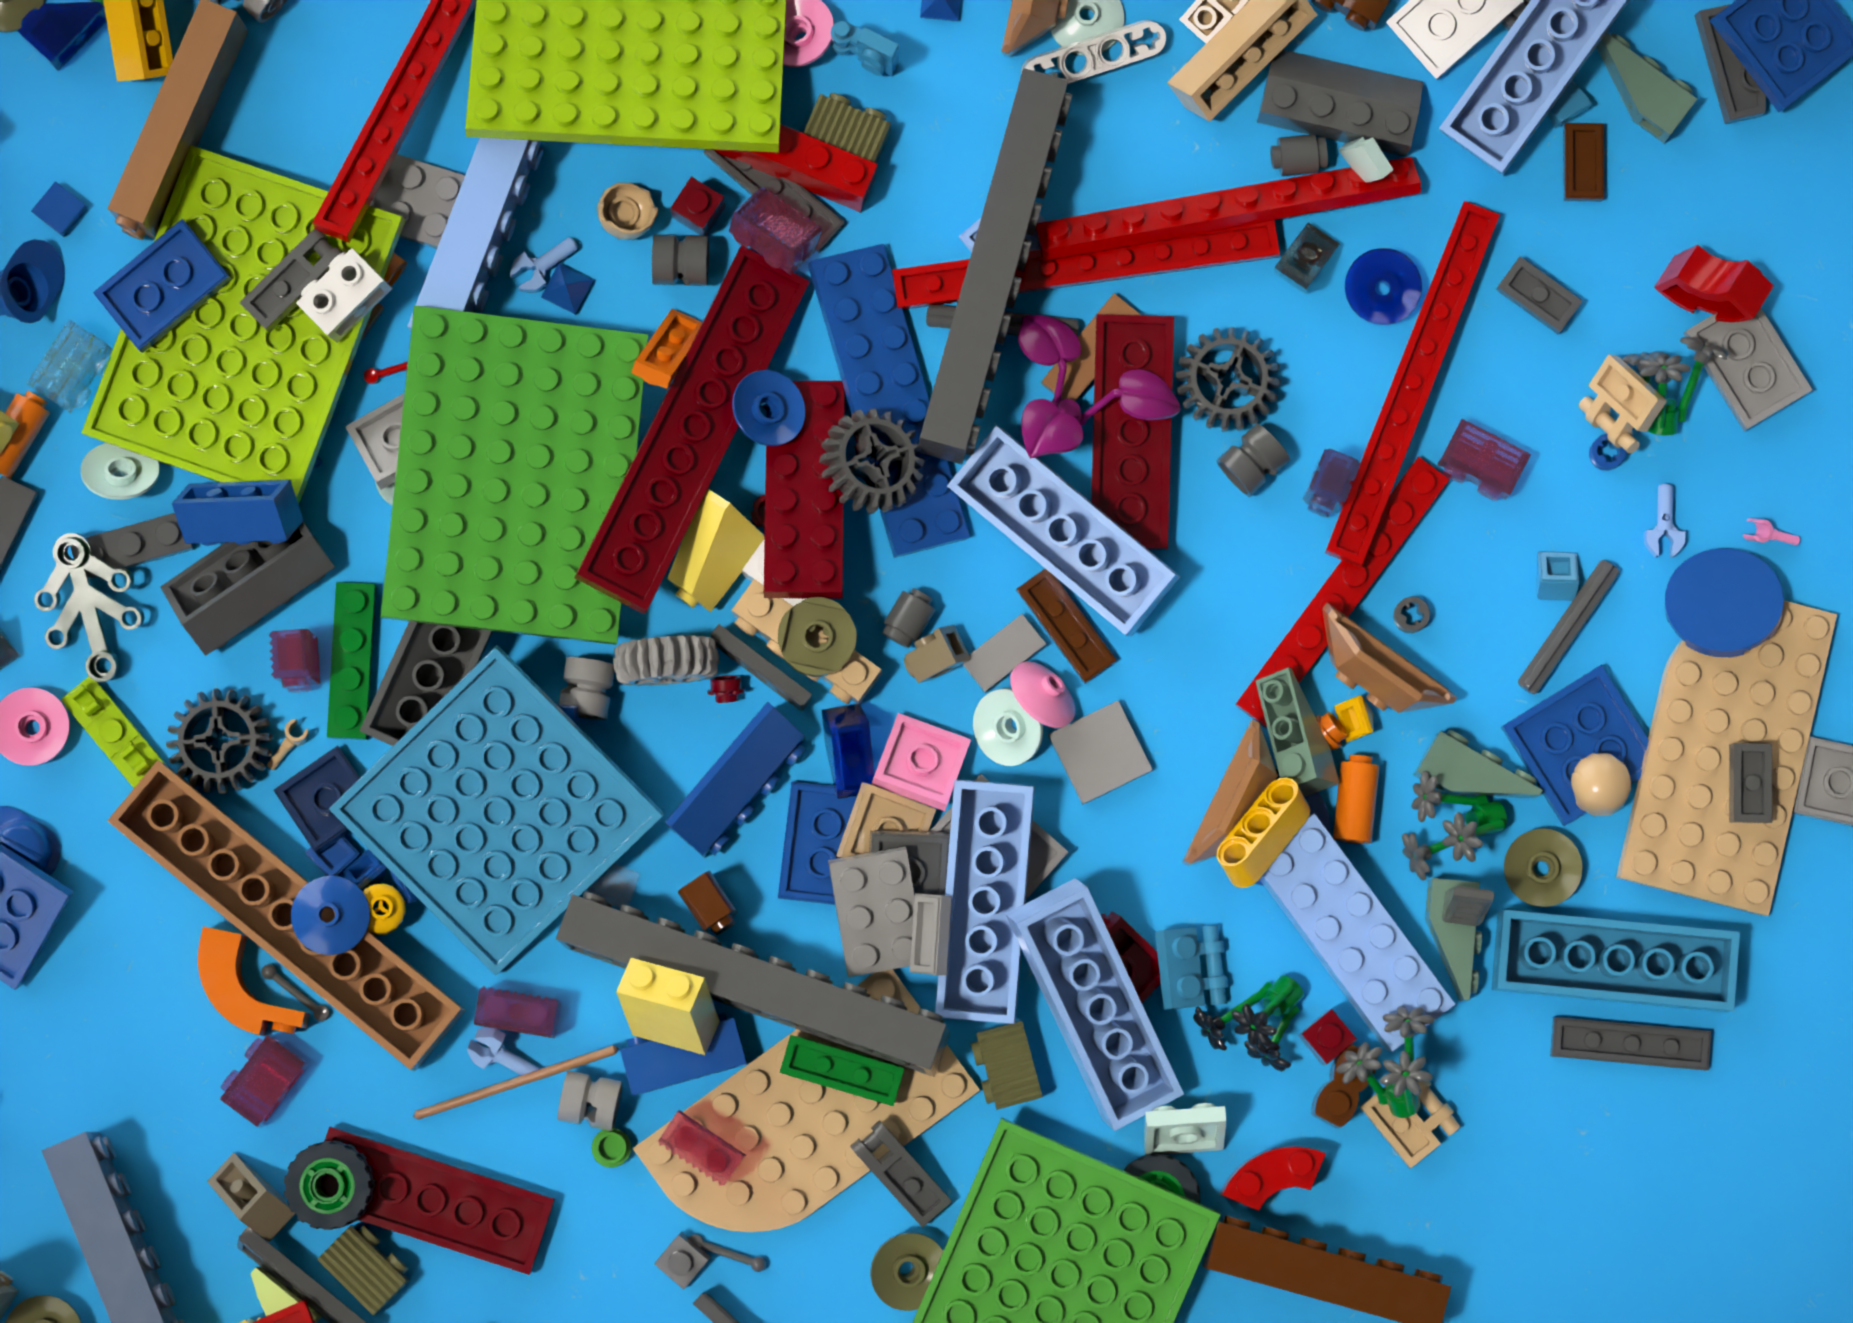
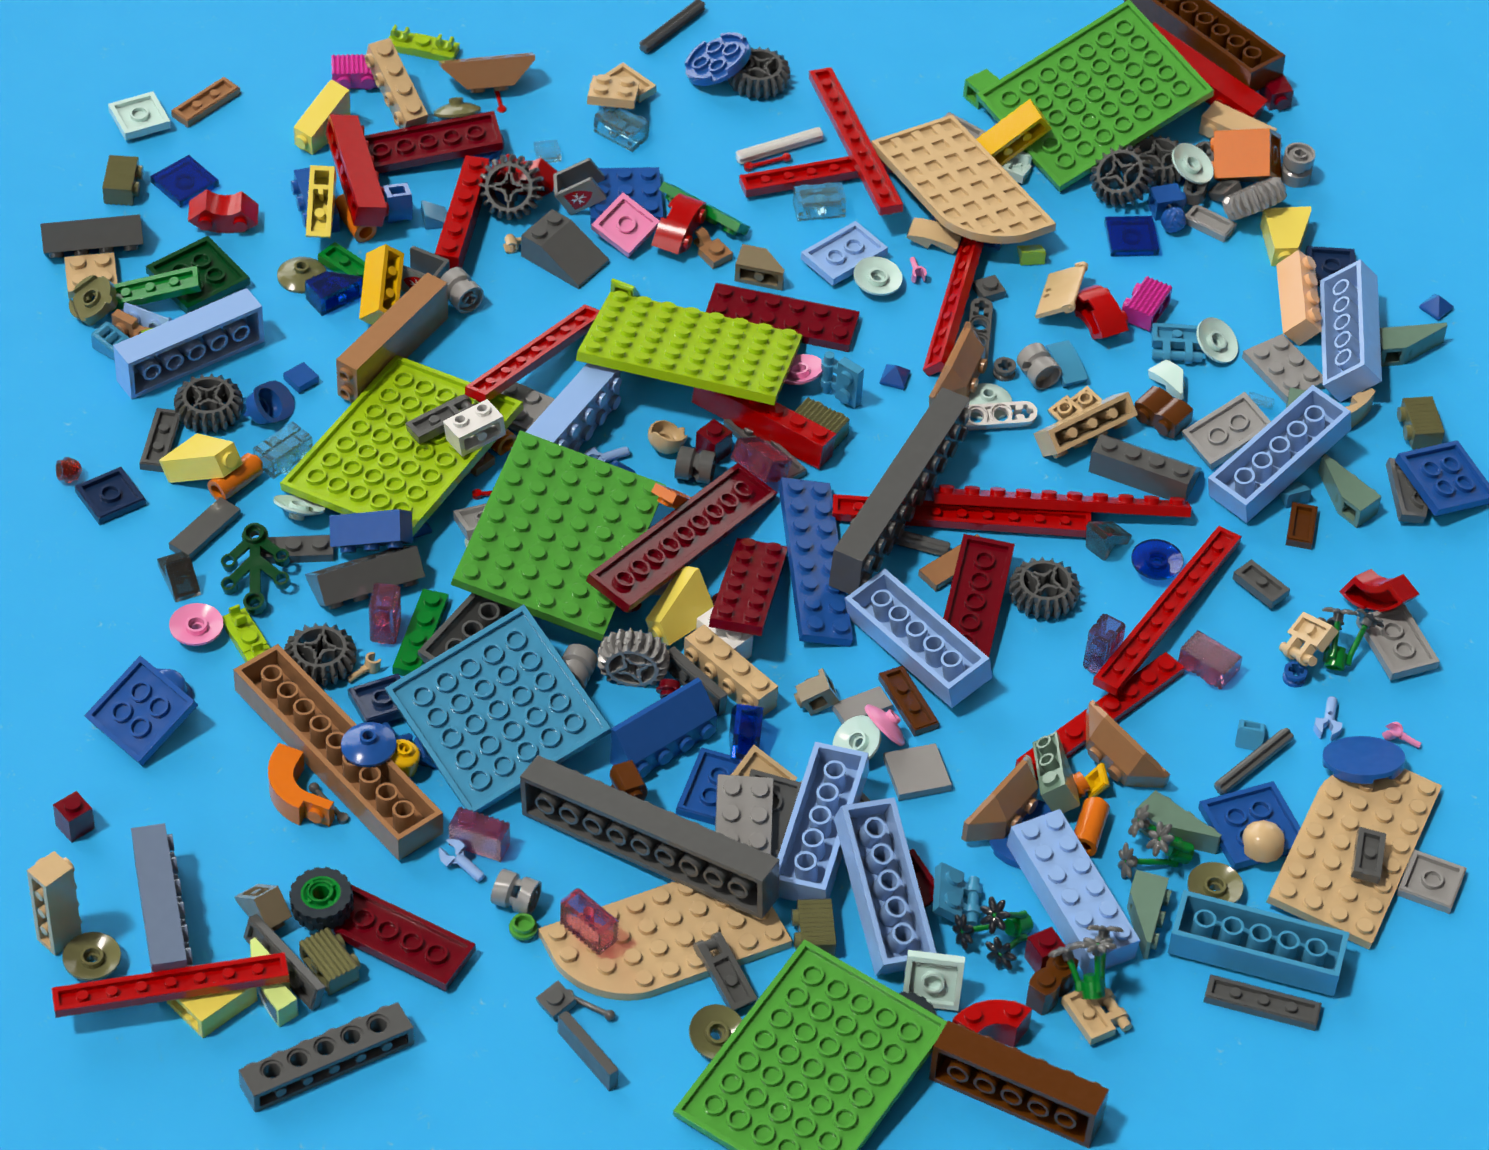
camera: 10 degrees right, 35 degrees down
blue tile [93,219,232,353] -> none
clear pink brick [220,1035,309,1128] -> none
medium nougat axle [413,1045,619,1120] -> none
light yellow brick [616,958,720,1055] -> none
blue brick [620,1013,748,1096] -> none
blue dish [732,370,805,446] -> none
olive plate [778,597,857,677] -> none
green plate [779,1035,905,1106] -> none
dark grey gear [819,408,925,514] -> none
bright pink plate [871,713,971,811] -> none
dark grey brick [882,588,936,649] -> none
light grey tile [910,893,952,976] -> none
magenta plant [1018,315,1181,459] -> none
dark grey wheel [1216,424,1290,497] -> none
yellow beam [1216,777,1310,888] -> none
dark grey brick [1270,134,1328,176] -> none
light aqua slope [1338,137,1393,183] -> none
dark grey bush [1393,597,1430,633] -> none
dark grey slope [1442,886,1494,926] -> none

